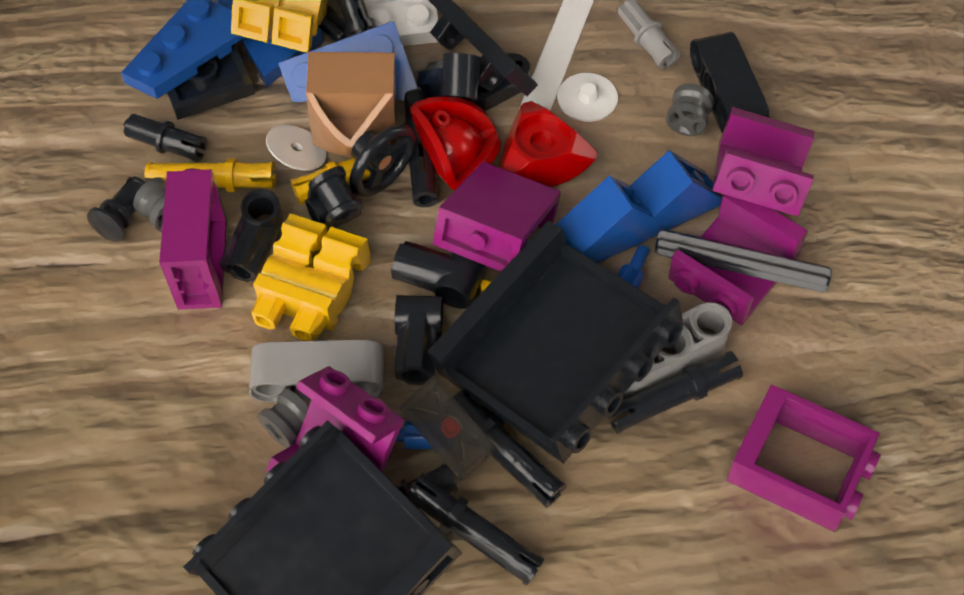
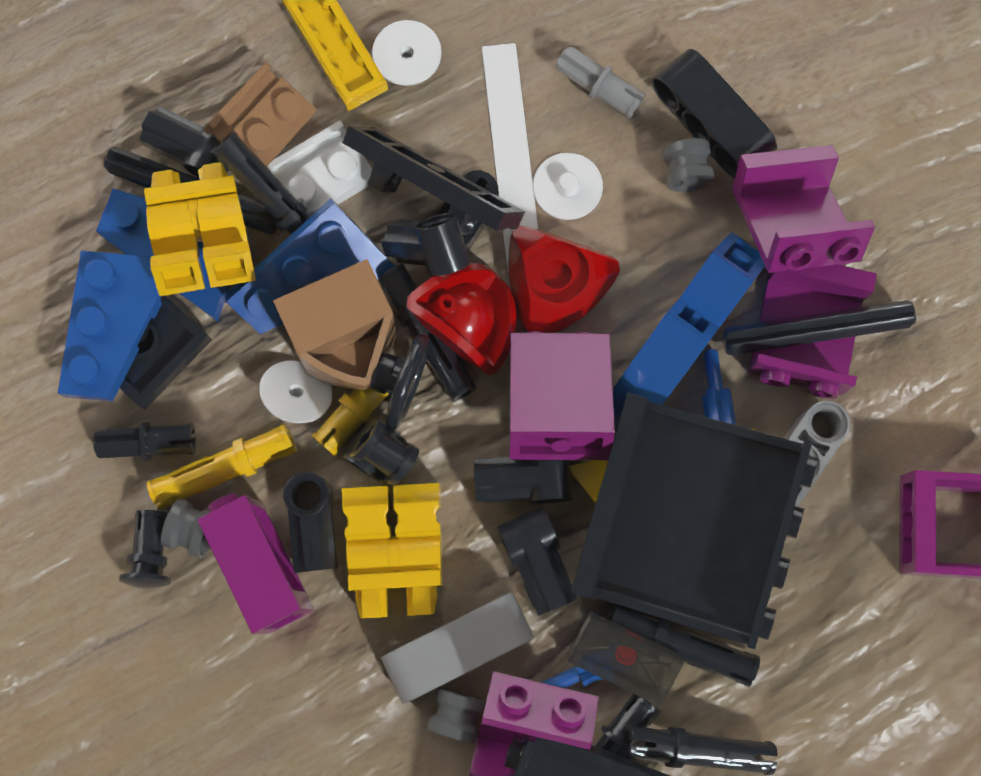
camera: 25 degrees left, 20 degrees up
black pin [607,351,743,434] -> none

